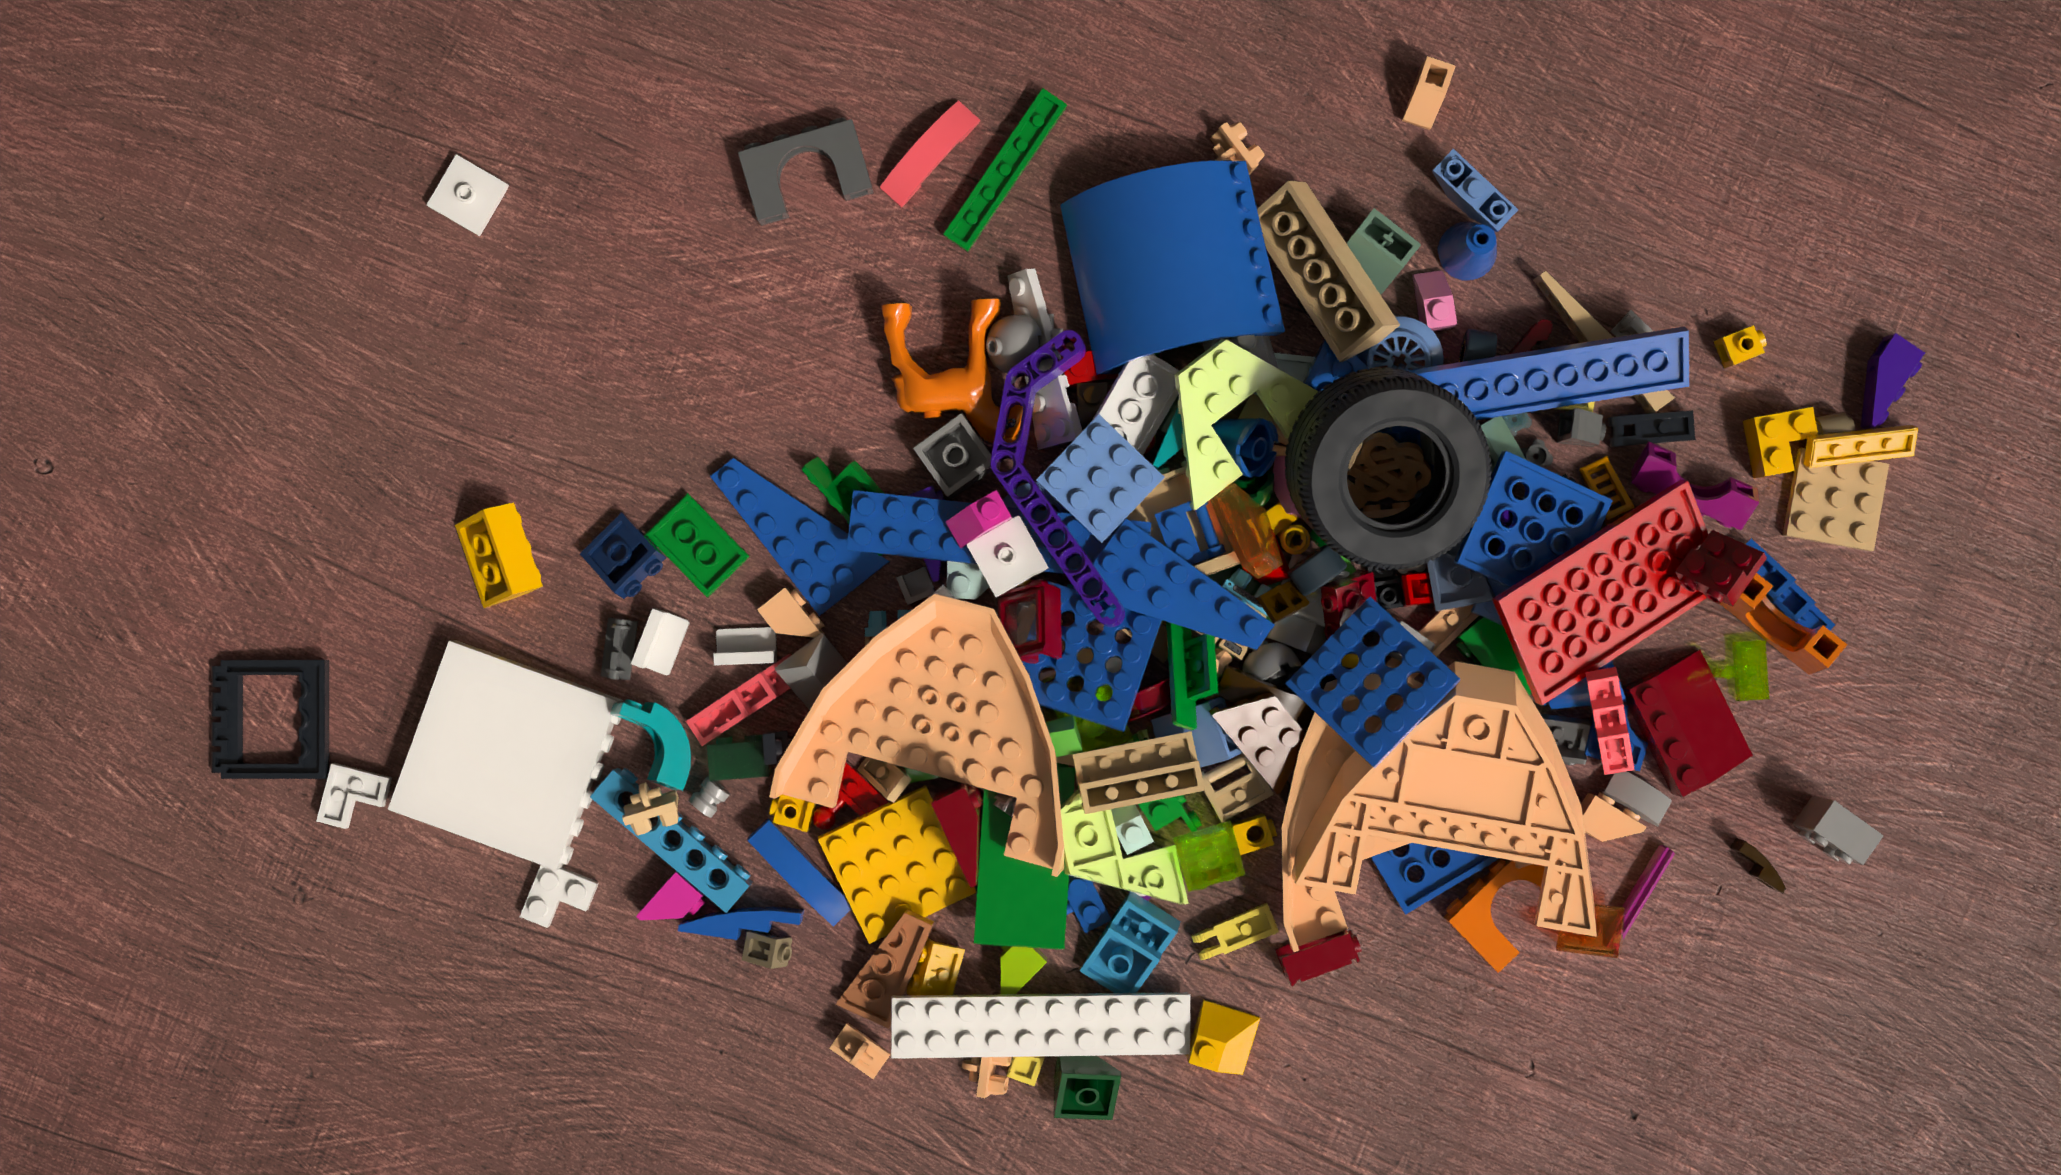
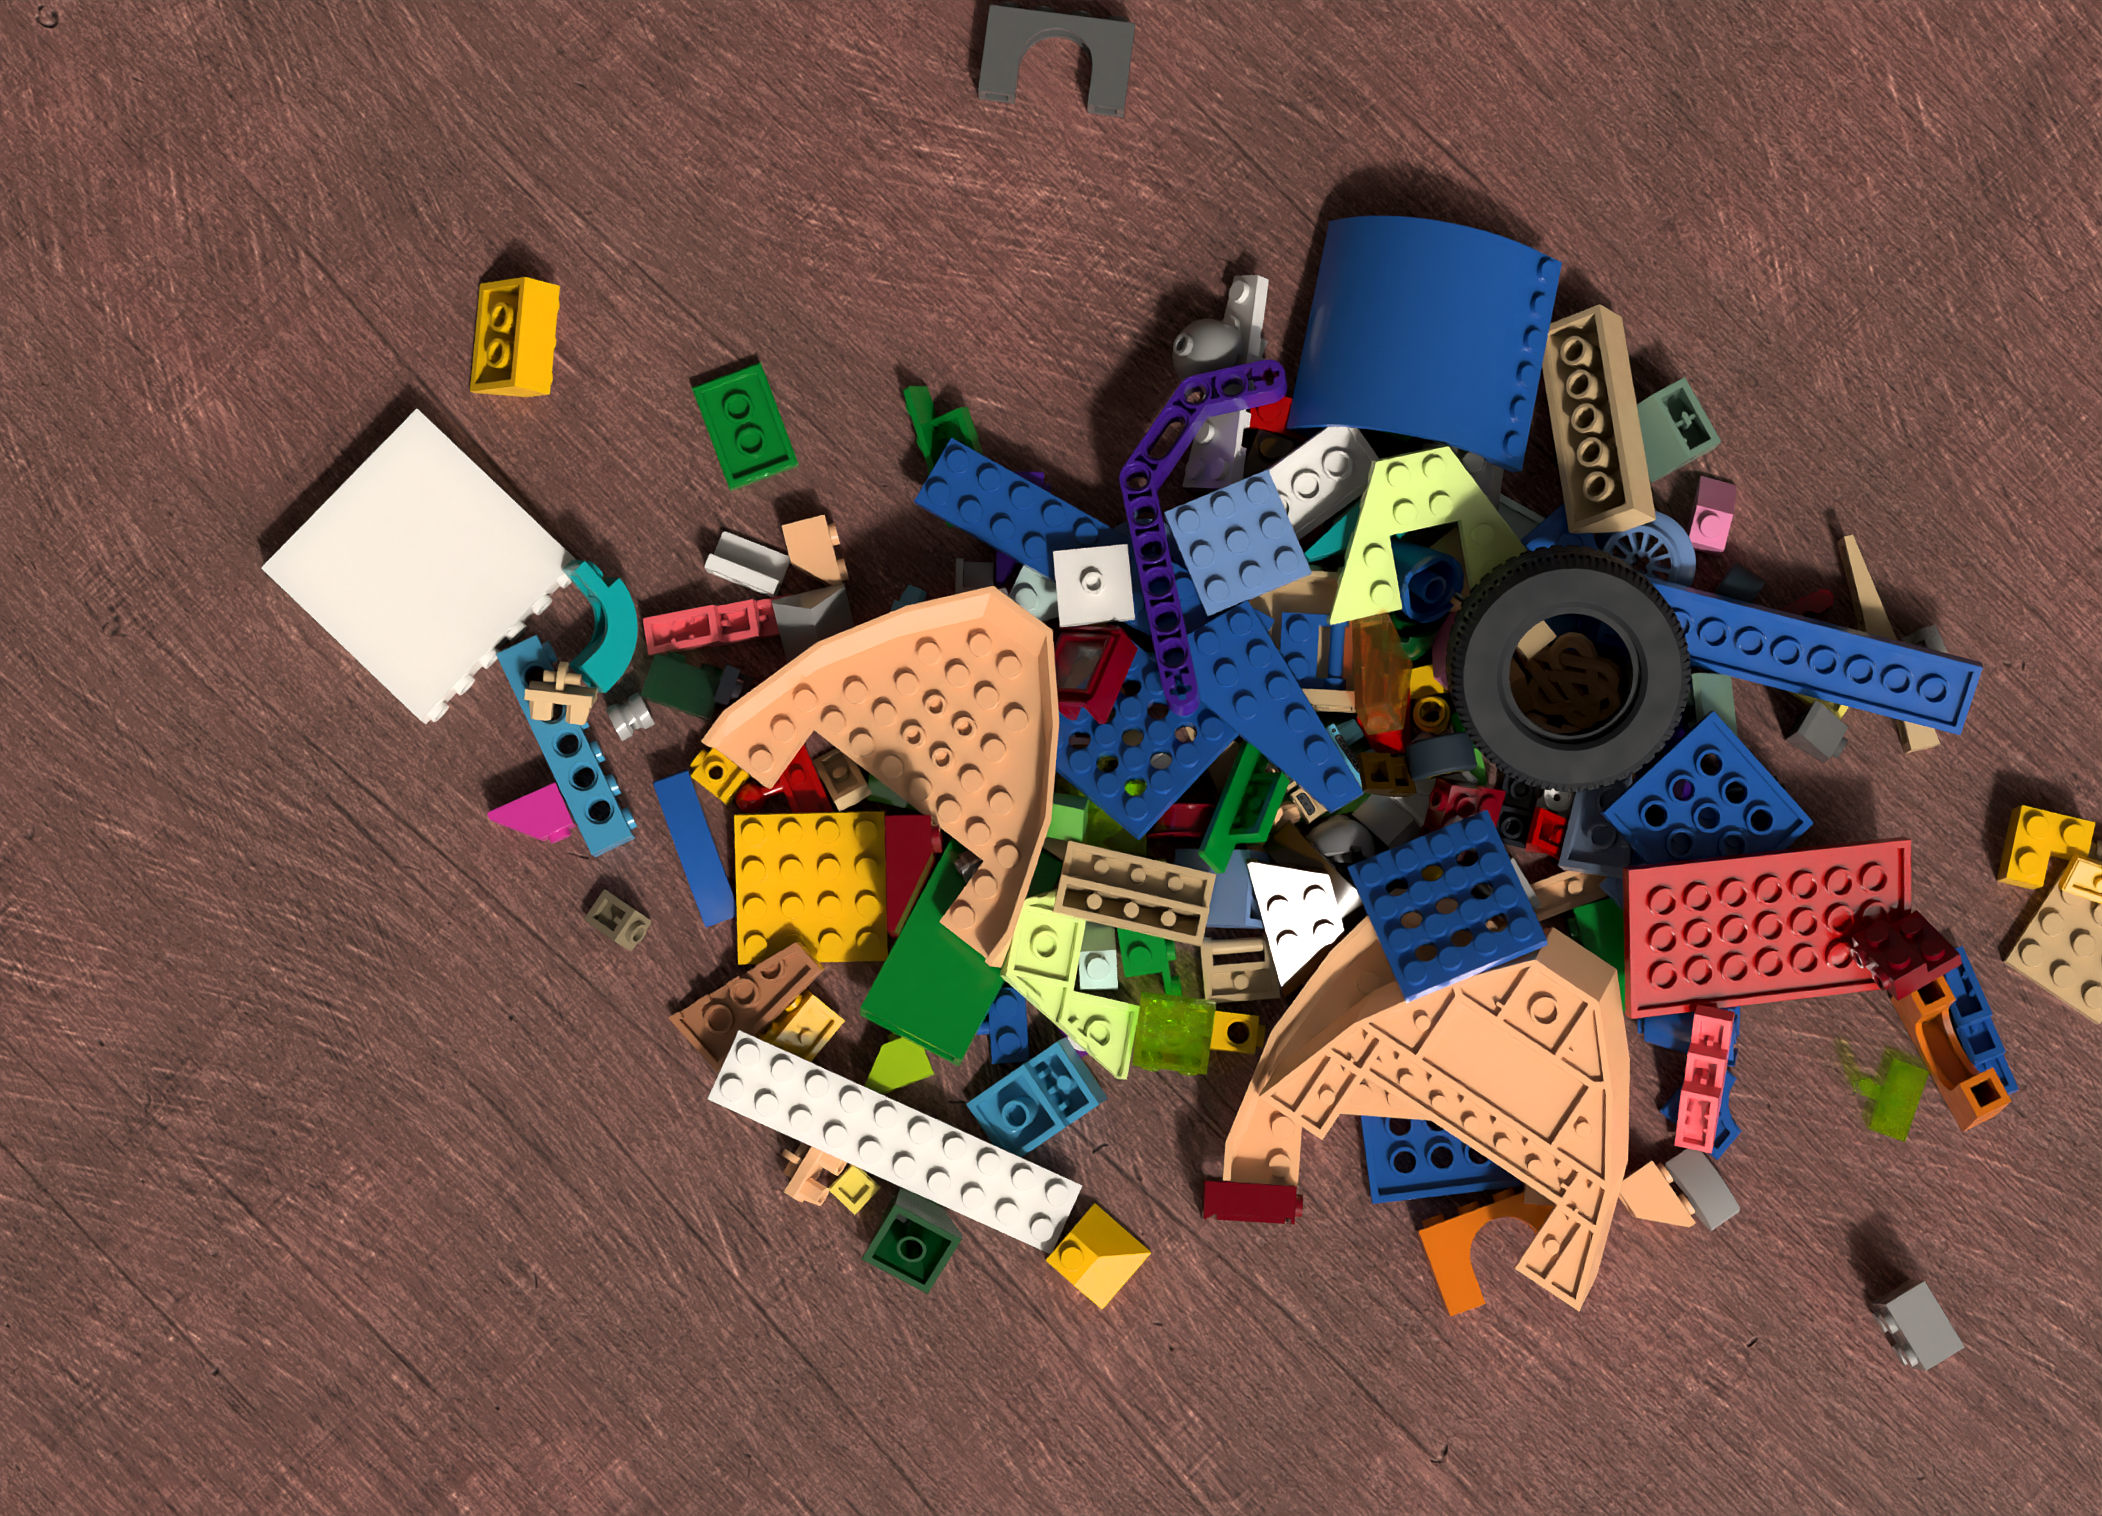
camera: 25 degrees right, 5 degrees down
black hinge [211,660,329,779] -> none
white plate [316,763,392,829] -> none
white plate [520,865,599,928] -> none
dark blue plate [580,512,666,599] -> none
dark grey hinge [601,618,638,680] -> none
white panel [631,608,690,675] -> none
blue slope [678,907,804,940] -> none
blue wing [710,458,890,616] -> none
light nougat hips [829,1023,891,1079] -> none
coral slope [880,100,980,208] -> none
orange animal [881,299,1023,444] -> none
light grey brick [913,413,992,499] -> none
green plate [943,88,1067,253] -> none
dark pink slope [946,490,1013,548] -> none
light yellow hinge [1192,903,1279,960] -> none
light nougat hips [1210,122,1264,175] -> none
light nougat slope [1402,56,1455,130] -> none
medium blue slope [1432,149,1518,232] -> none
blue cone [1438,221,1497,281] -> none
clear light blue plate [1502,412,1532,437] -> none
dark grey plate [1521,439,1553,467] -> none
dark grey bracket [1540,713,1591,765] -> none
clear orange slope [1556,904,1625,958] -> none
light orange slope [1579,456,1635,525] -> none
magenta axle [1601,845,1675,951] -> none
black plate [1608,410,1696,447] -> none
dark red slope [1622,649,1753,797] -> none
magenta arch [1631,441,1759,530] -> none
yellow brick [1713,325,1766,369] -> none
dark brown slope [1730,838,1786,894] -> none

